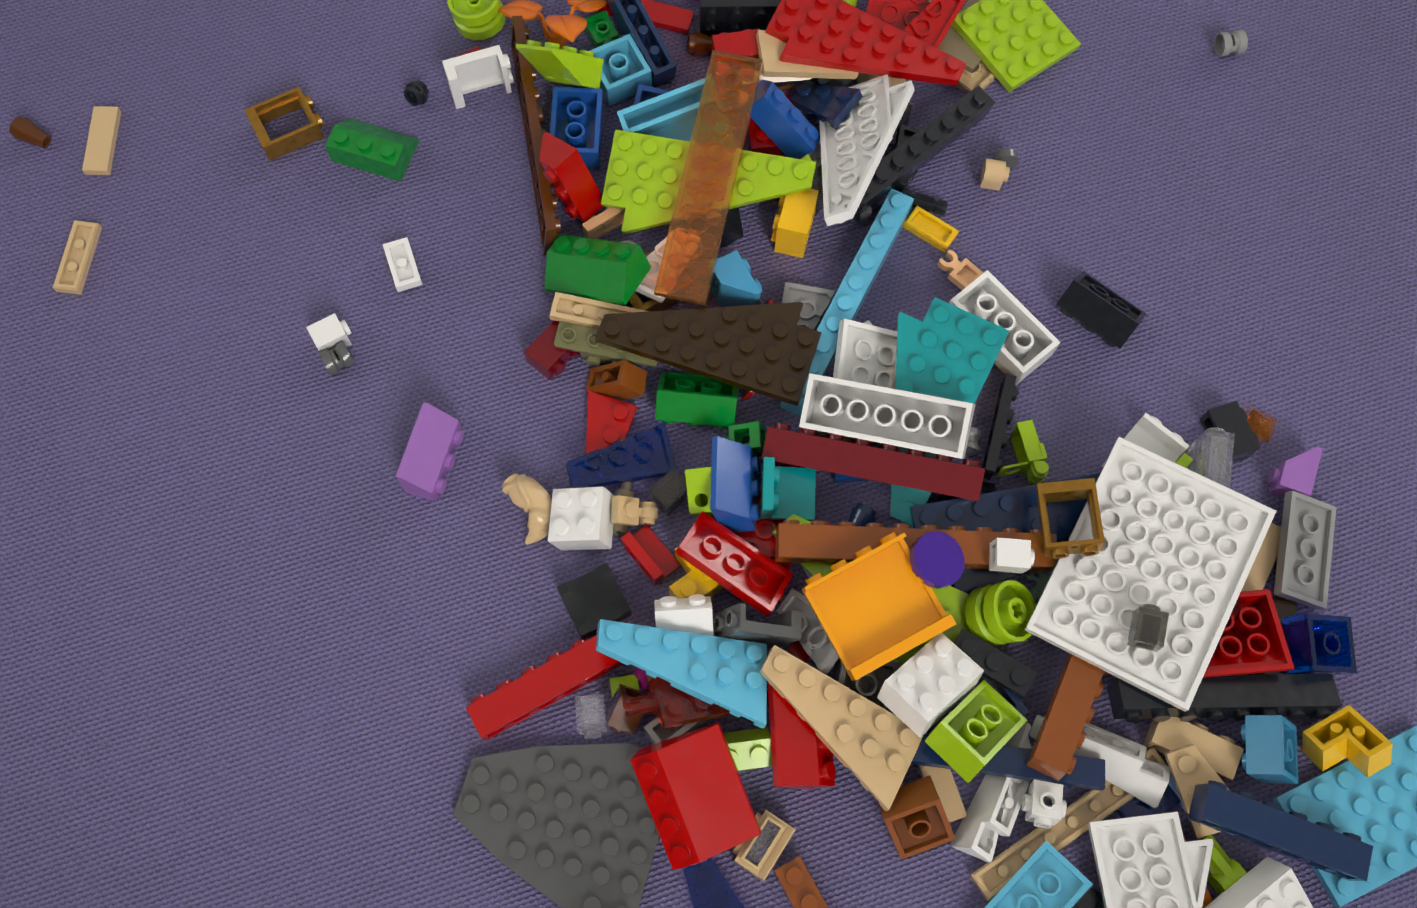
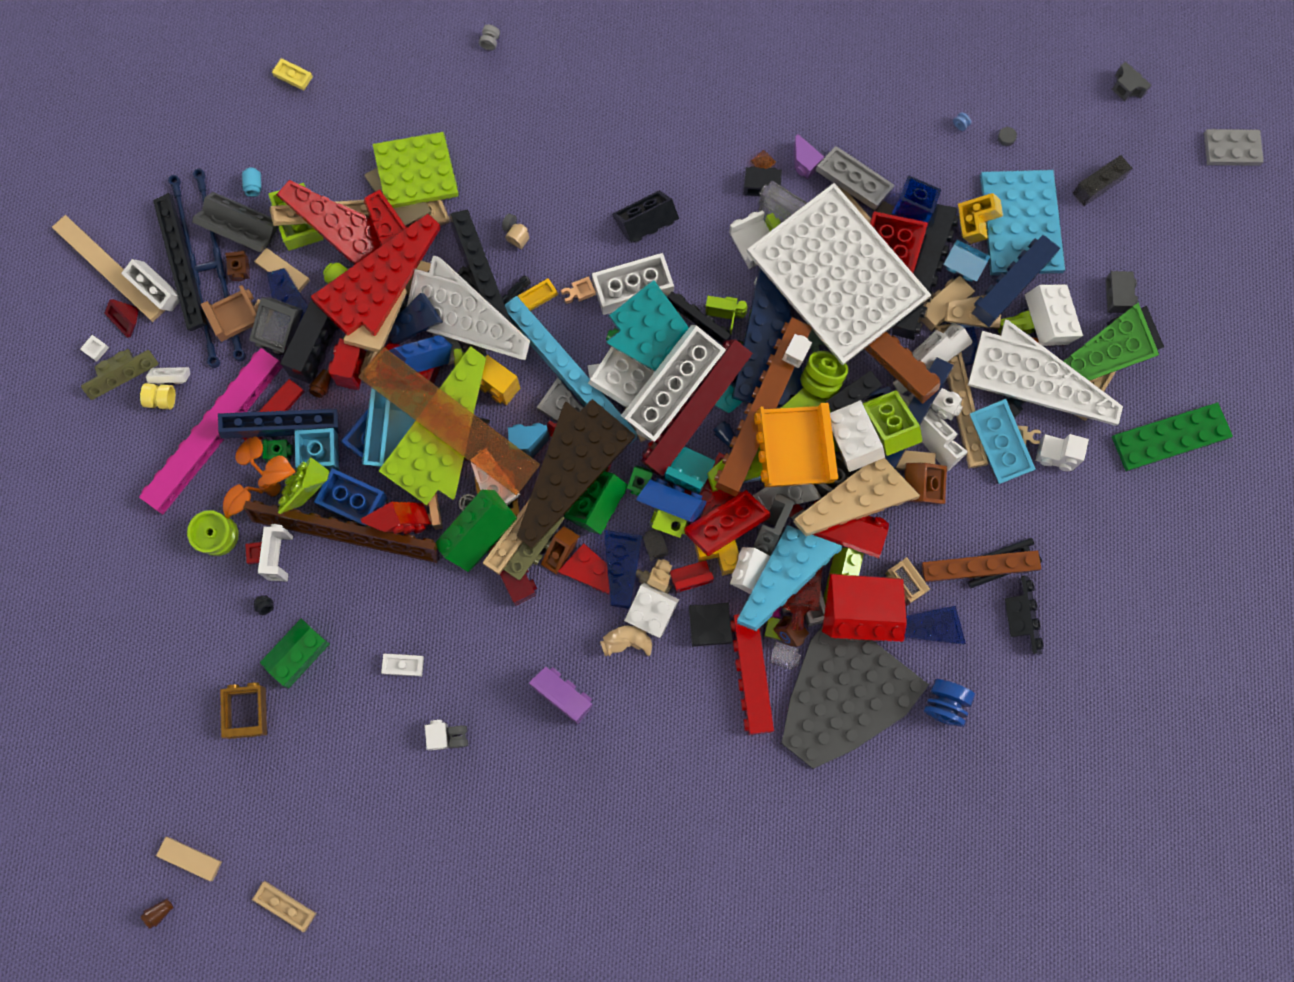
camera: 65 degrees left, 5 degrees up
dark purple tile [909,531,965,589] -> none
pearl gold window [1036,478,1105,559] -> none
clear smoke brick [1127,604,1169,652] -> none

